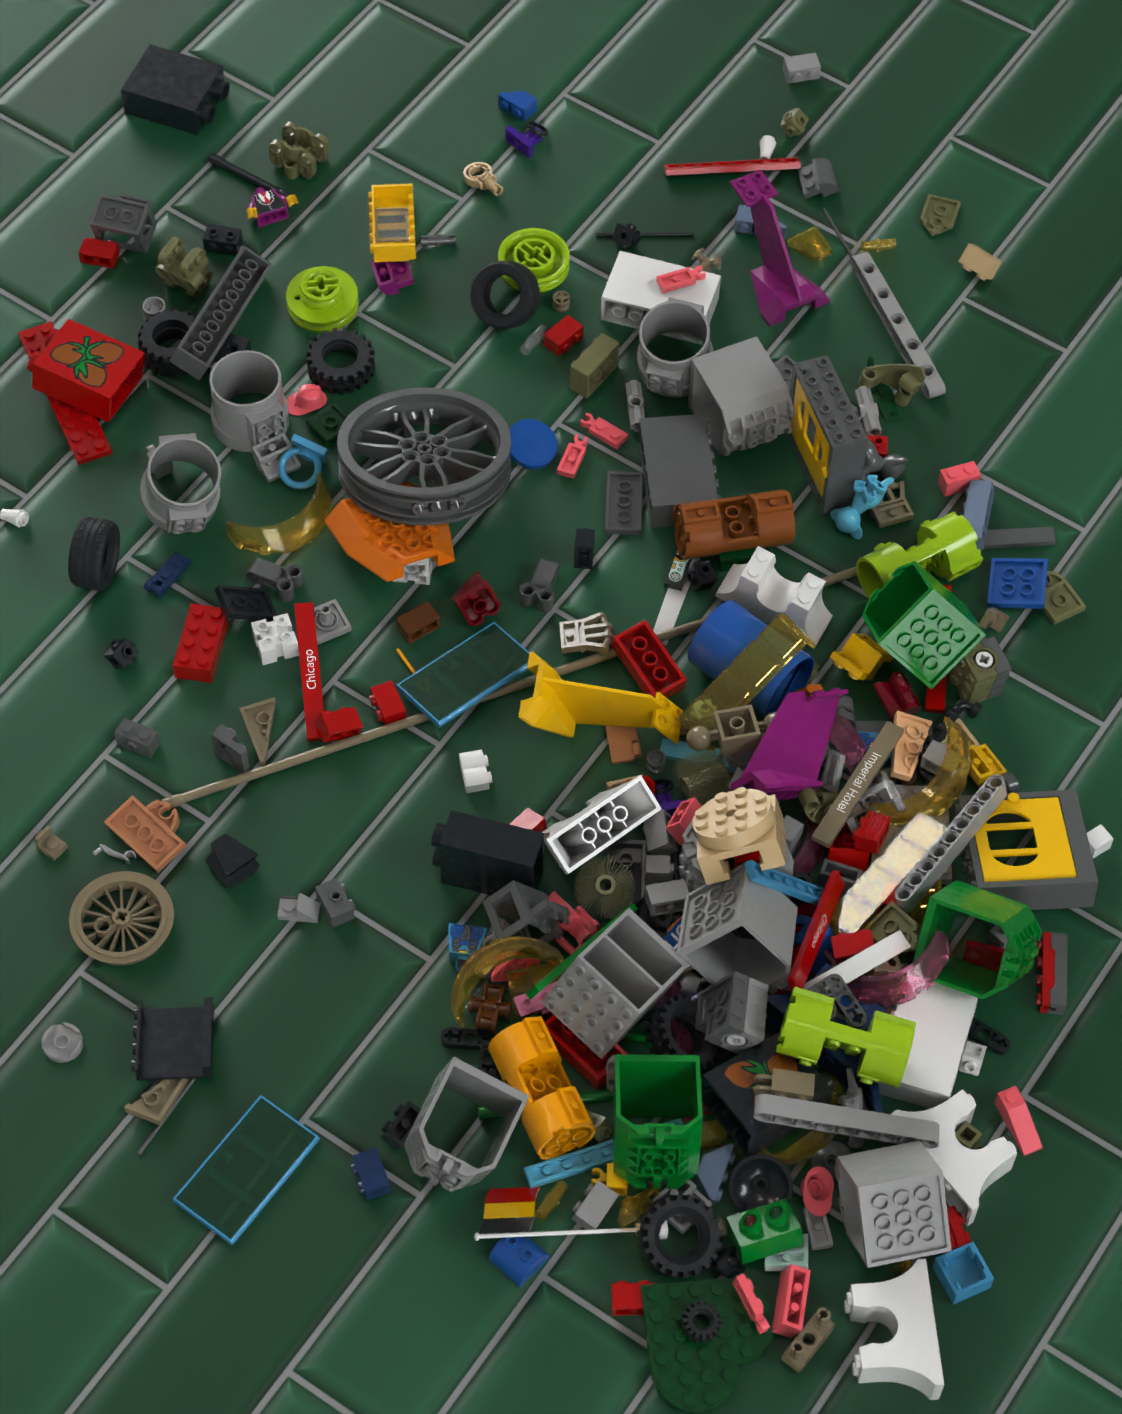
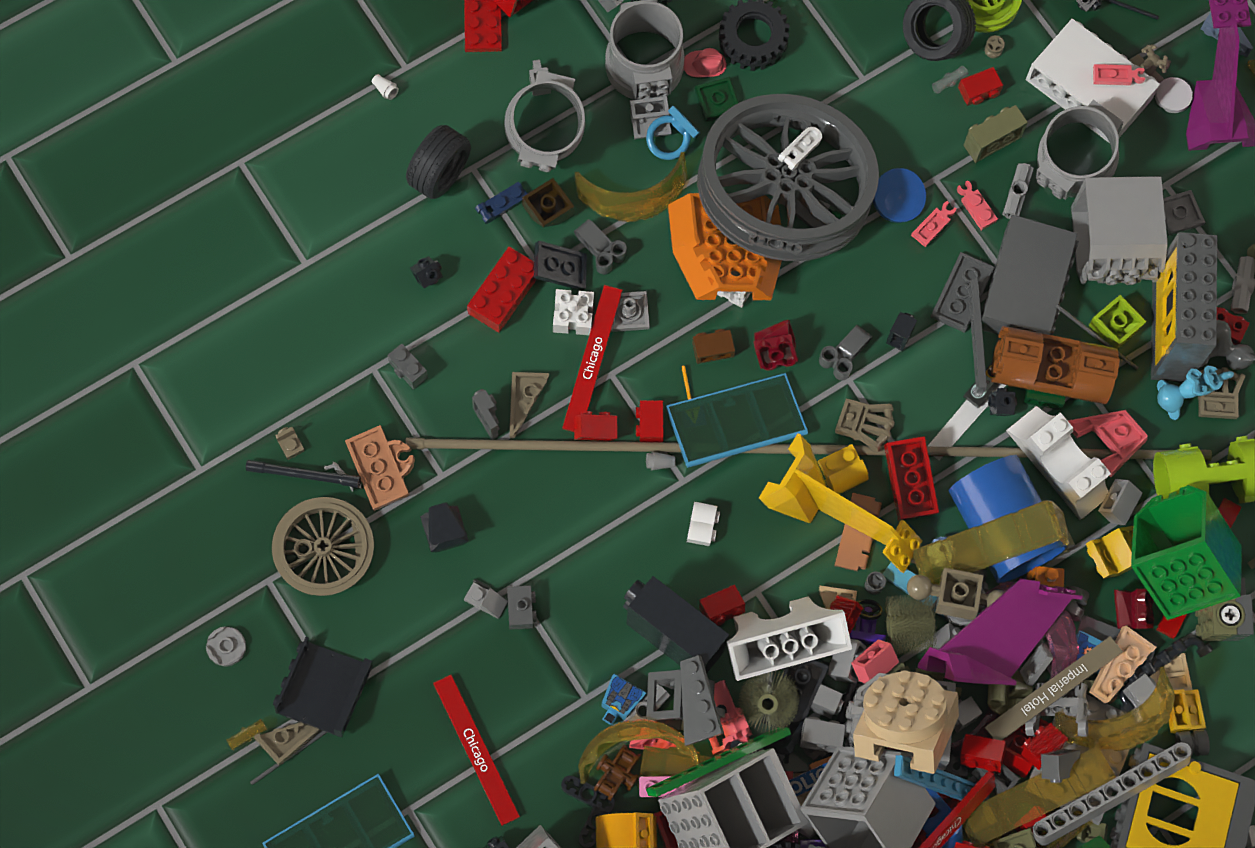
camera: 20 degrees right, 15 degrees up
none -> clear yellow pin [226,719,267,751]
none -> black piece [246,460,361,488]
none -> red tile [433,675,520,826]
none -> dark brown slope [522,178,574,228]
none -> light grey cone [646,451,675,470]
none -> dark grey wing [680,655,724,746]
none -> white plate [778,127,822,171]
none -> yellow brick [817,444,869,494]
none -> red brick [961,734,1006,772]
none -> dark grey tile [968,279,987,393]
none -> dark grey arch [1041,749,1080,783]
none -> dark grey axle [1055,304,1139,370]
none -> coral wing [1068,410,1148,477]
none -> lime slope [1089,295,1146,349]
none -> light grey brick [1098,479,1142,525]
none -> white tile [1155,77,1192,113]

